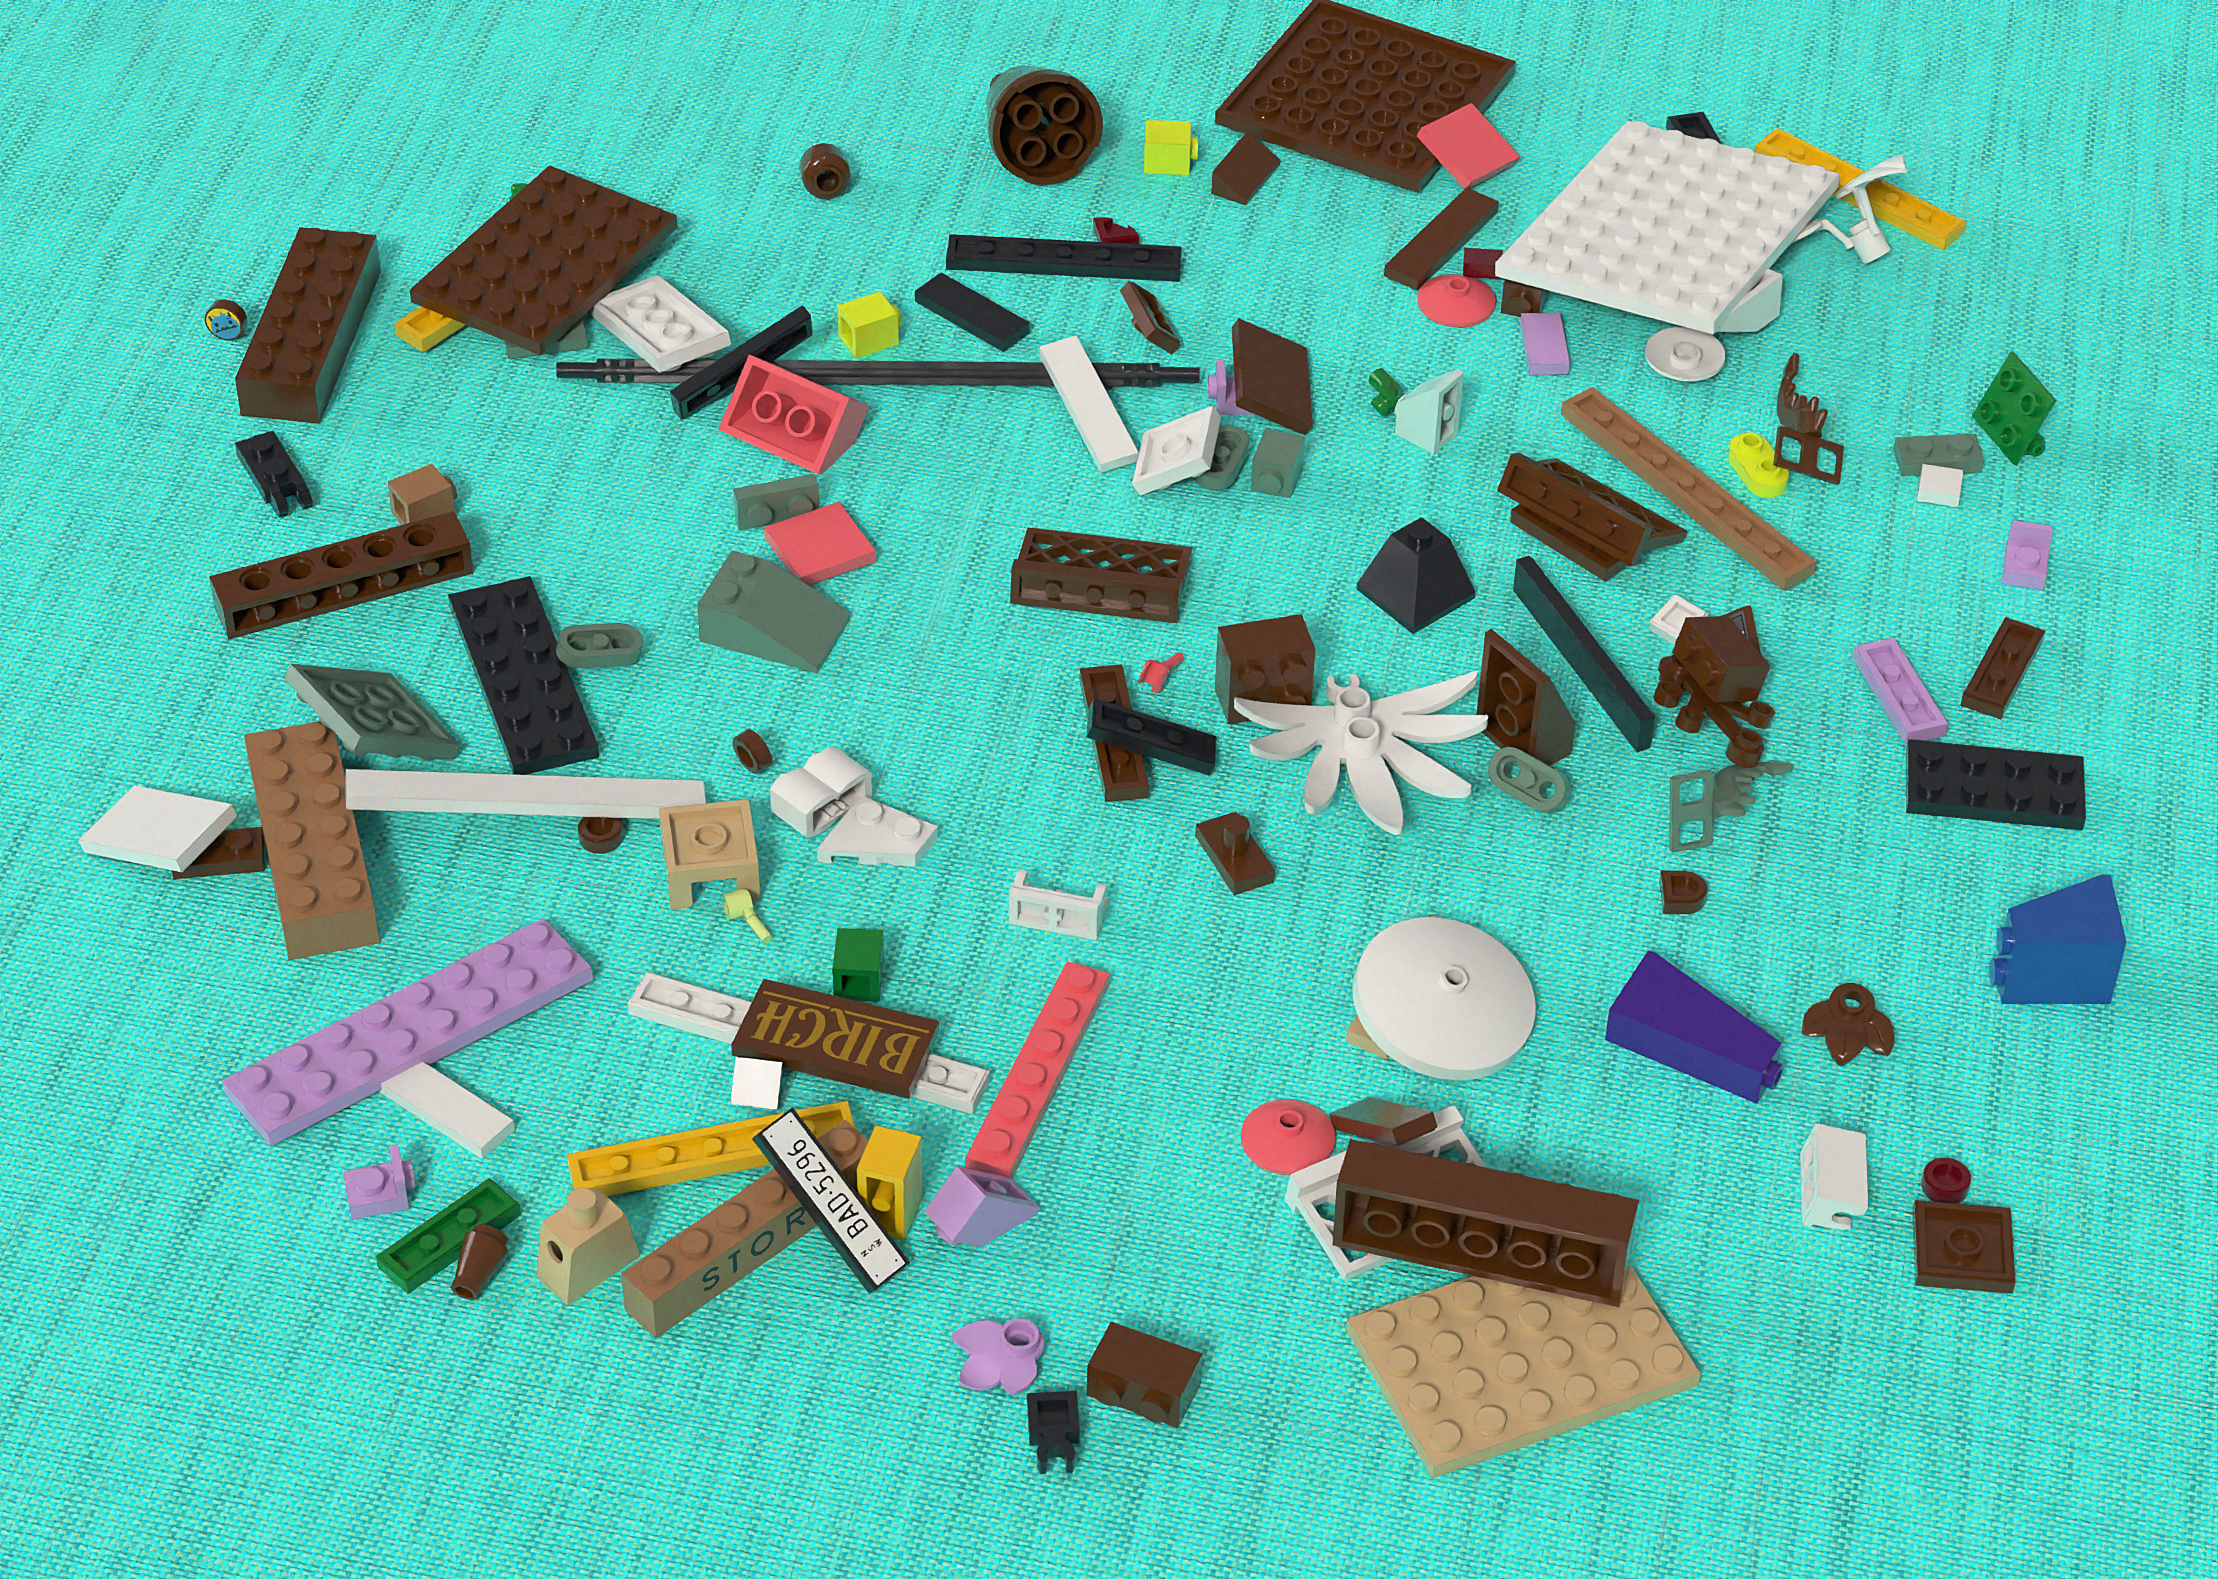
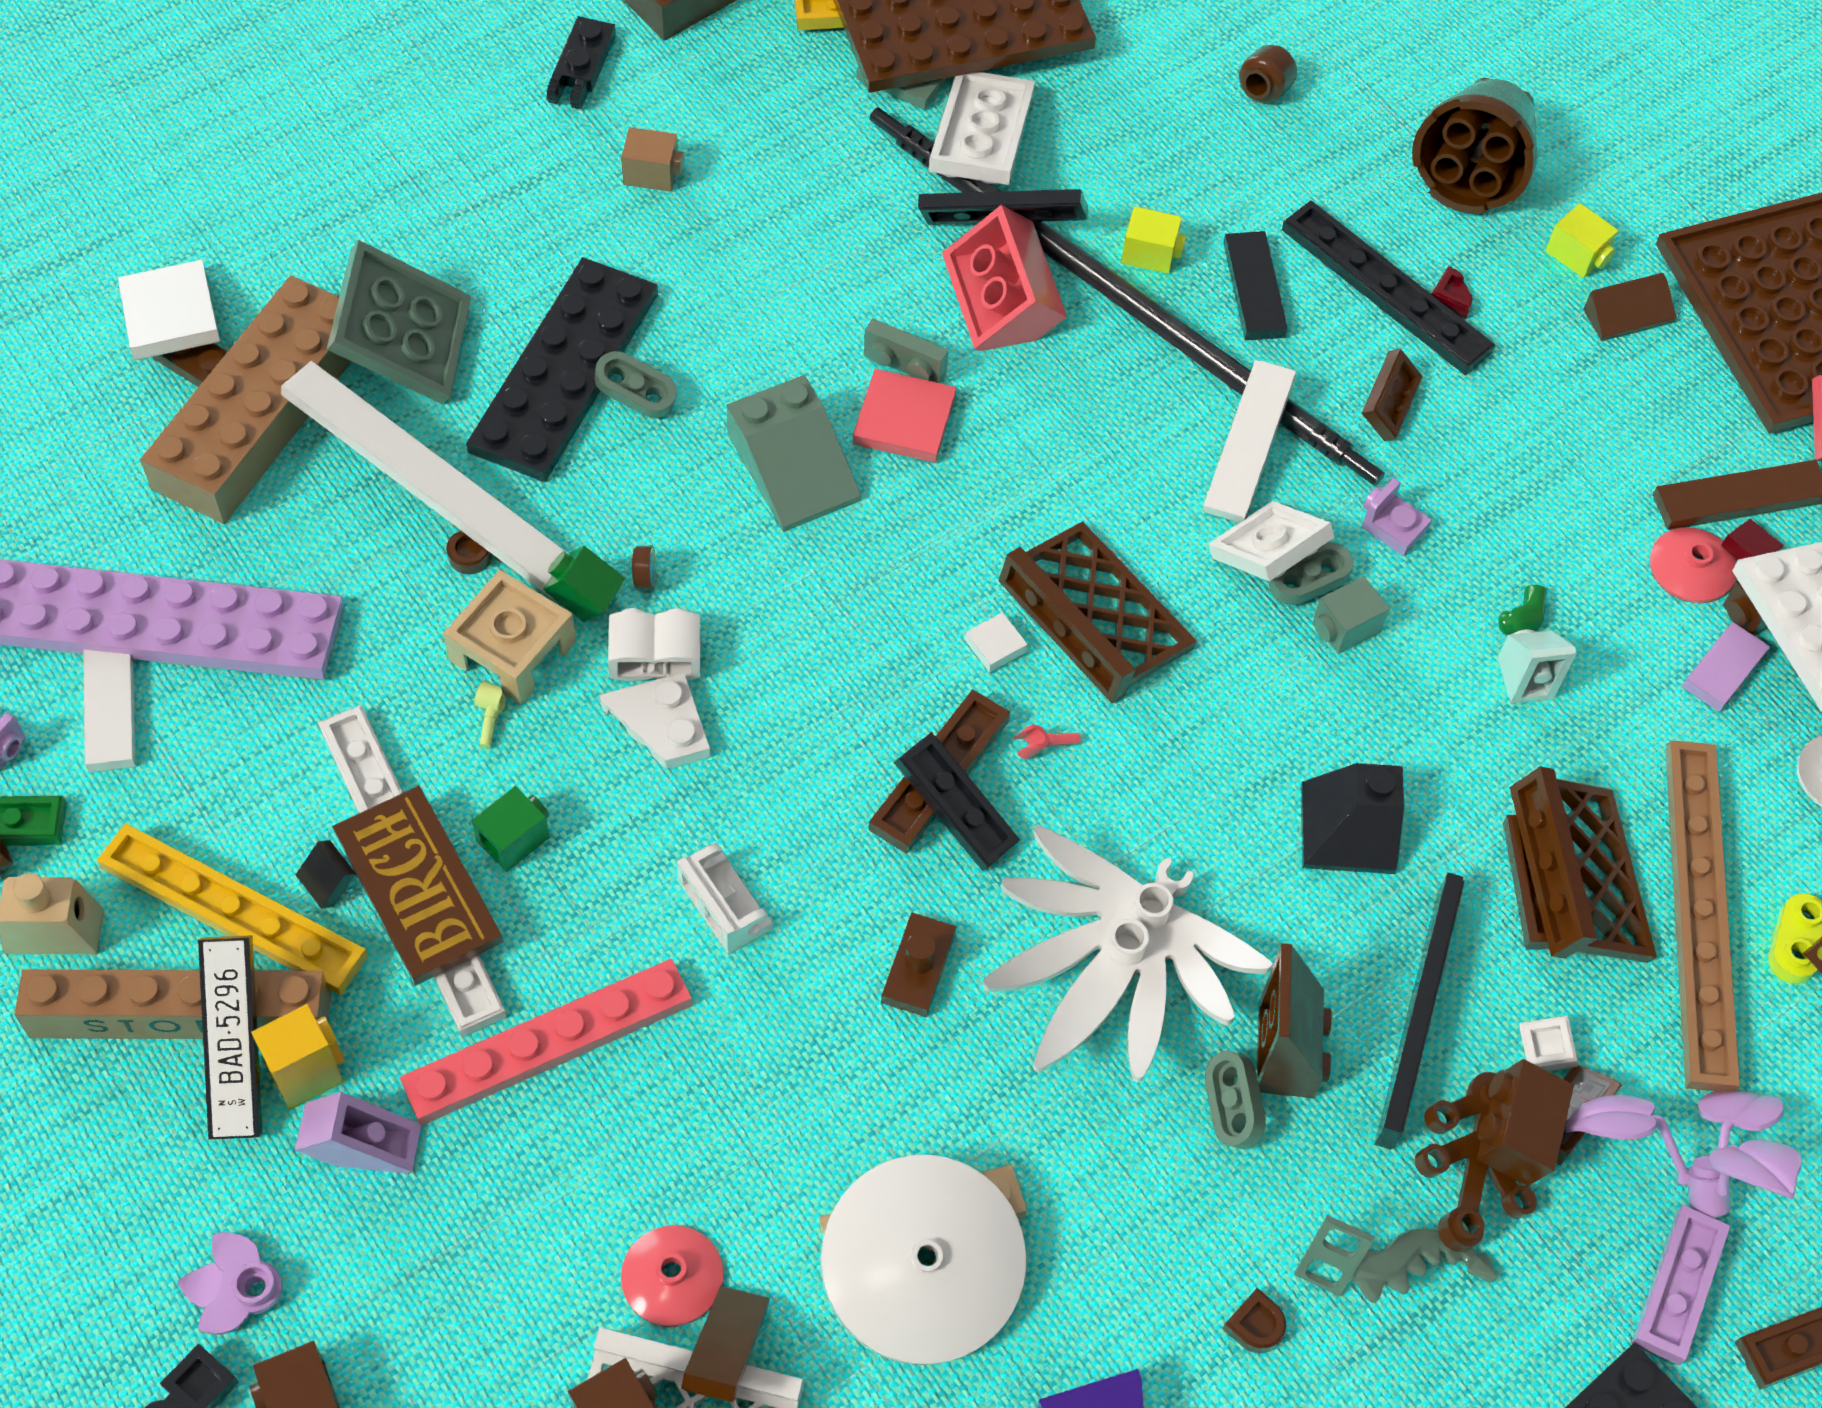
camera: 40 degrees right, 15 degrees up
reddish brown brick [209,511,473,640] -> none
reddish brown piece [1215,614,1315,724] -> none
reddish brown tile [1231,318,1313,435] -> none
none -> green brick [543,545,626,622]
none -> white tile [965,612,1028,673]
none -> lavender plant [1566,1090,1801,1217]

